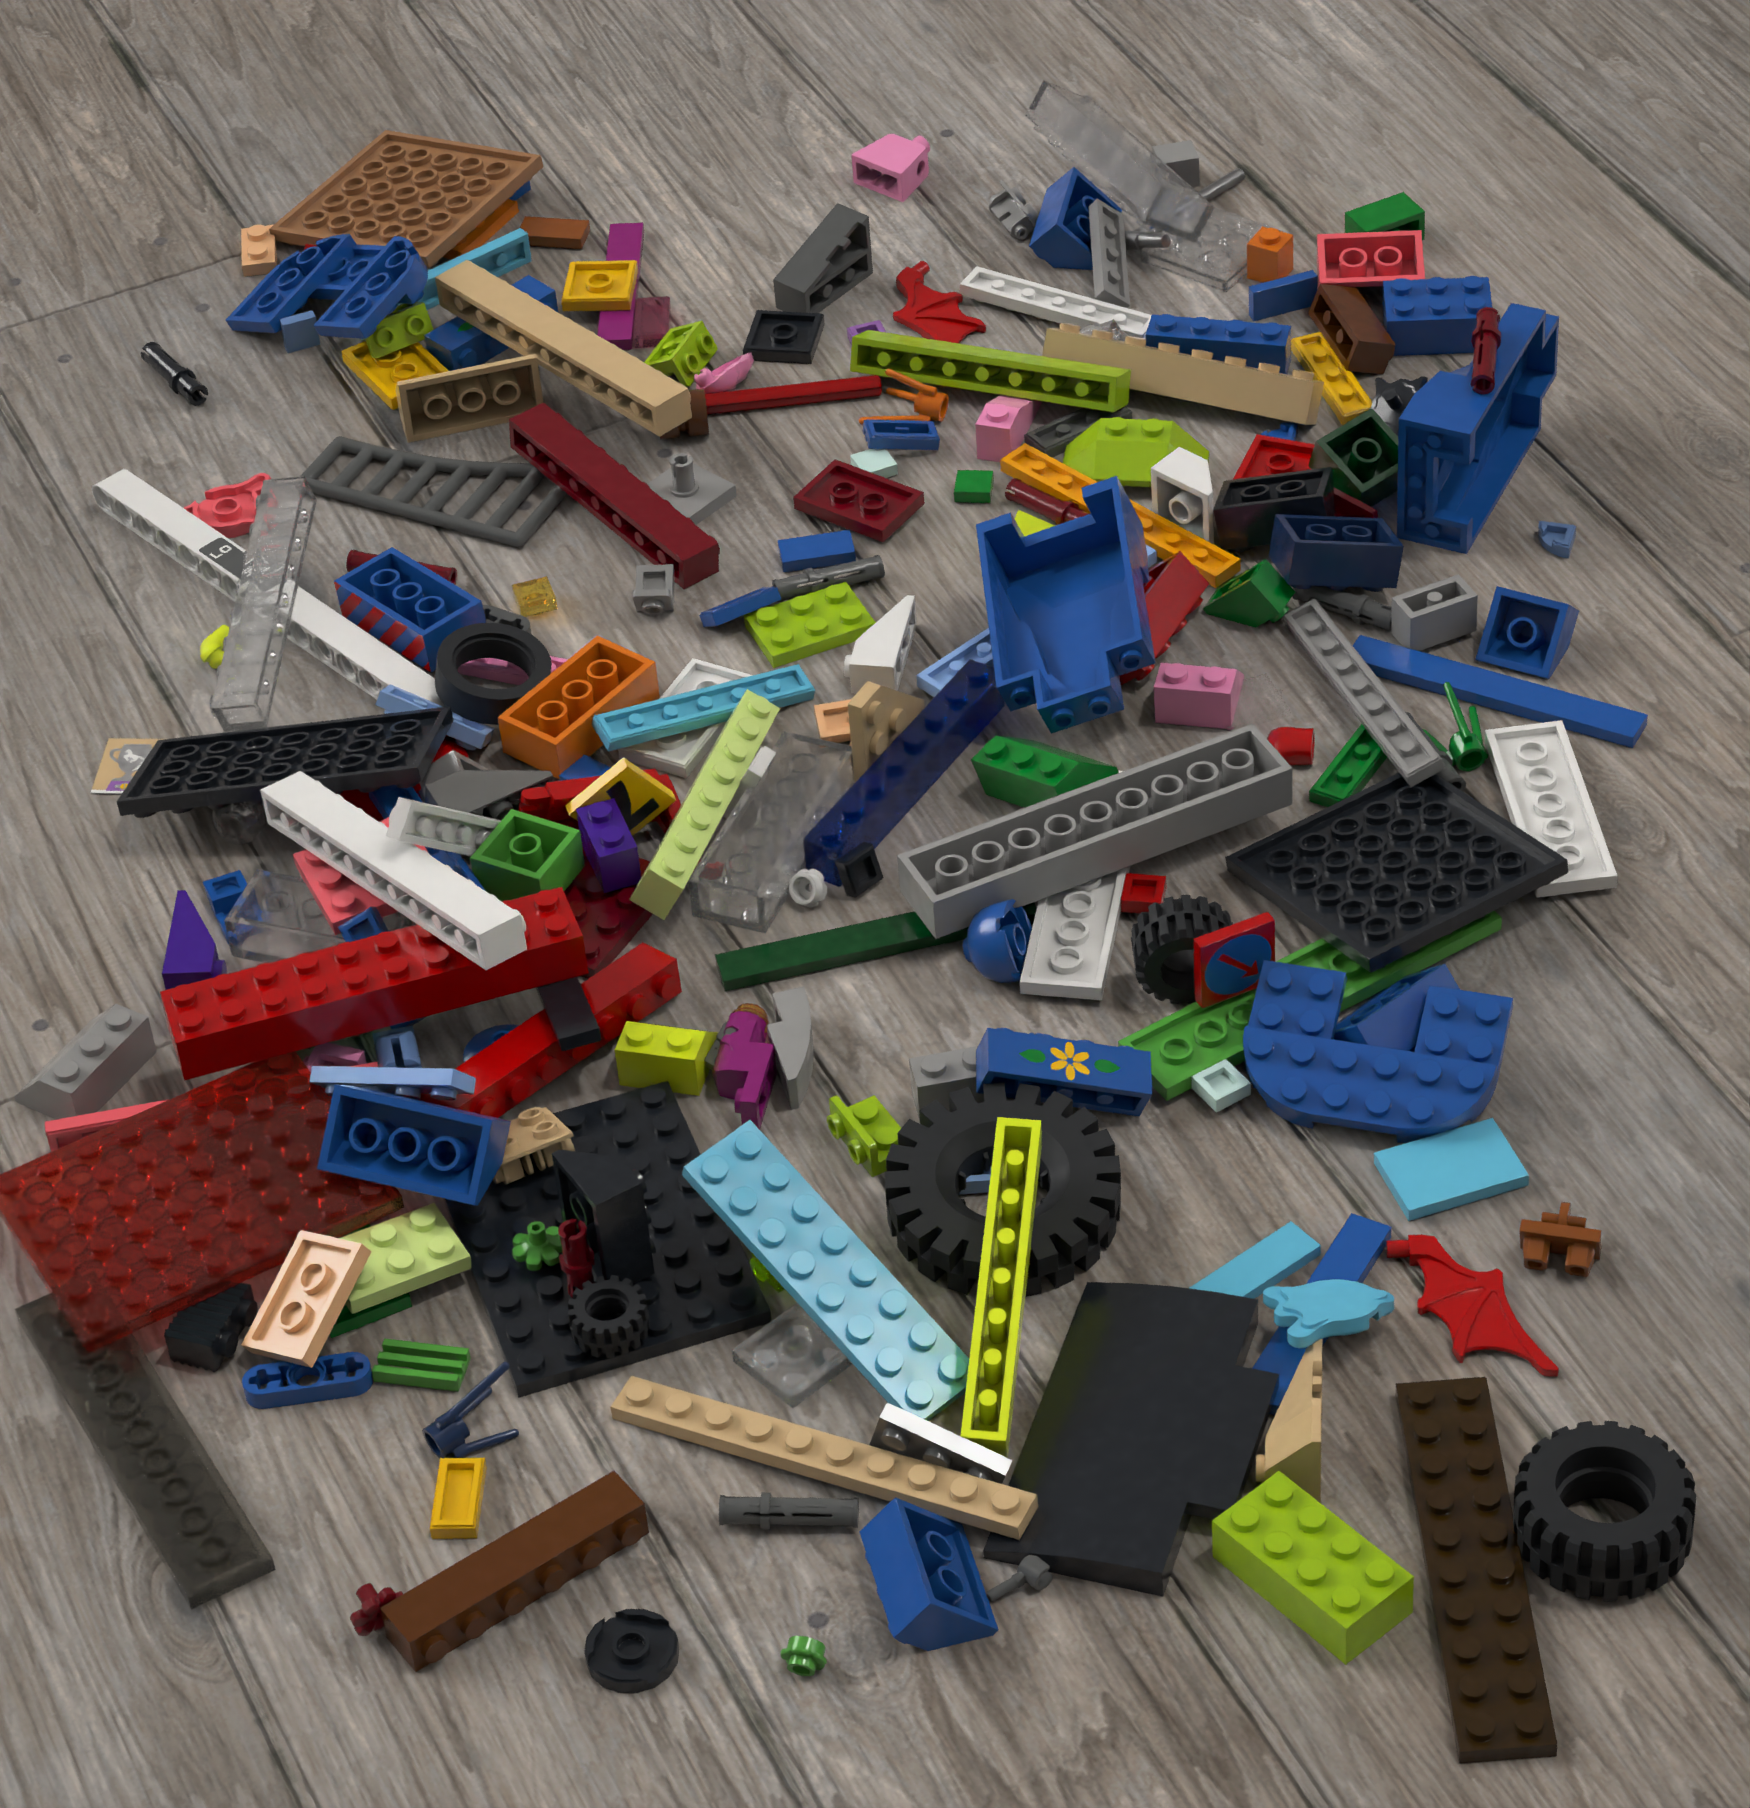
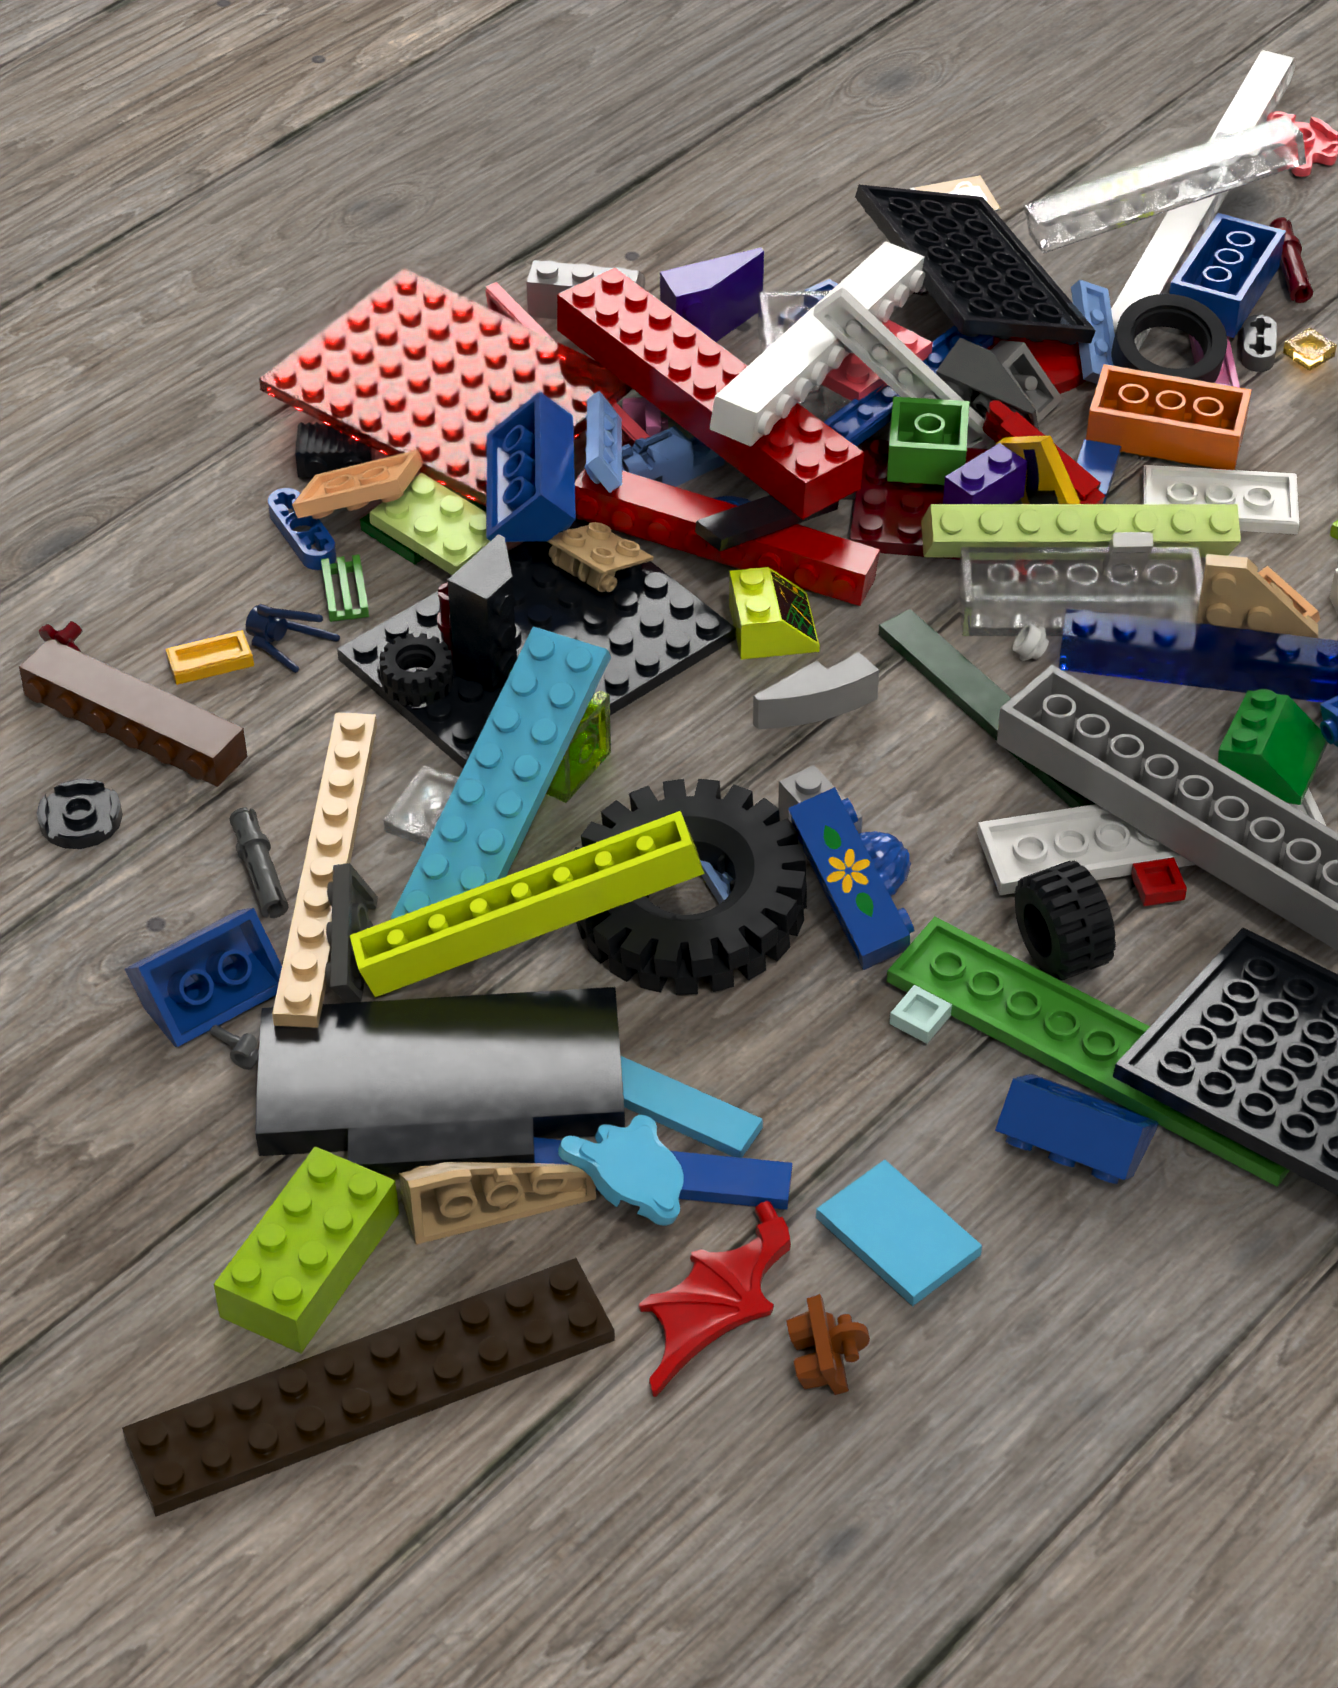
camera: 65 degrees right, 5 degrees up
clear smoke plate [15,1274,276,1610] -> none
medium azure tile [592,664,815,752] -> none
magenta plate [705,1003,777,1130] -> none
bright green plate [780,1636,827,1676] -> none
lime bracket [827,1095,901,1178] -> none
black tile [835,842,884,898] -> none
blue cylinder [963,899,1032,983] -> none
tile [1194,912,1275,1008] -> none
blue plate [1243,960,1513,1143] -> none
black tyre [1513,1421,1696,1602] -> none

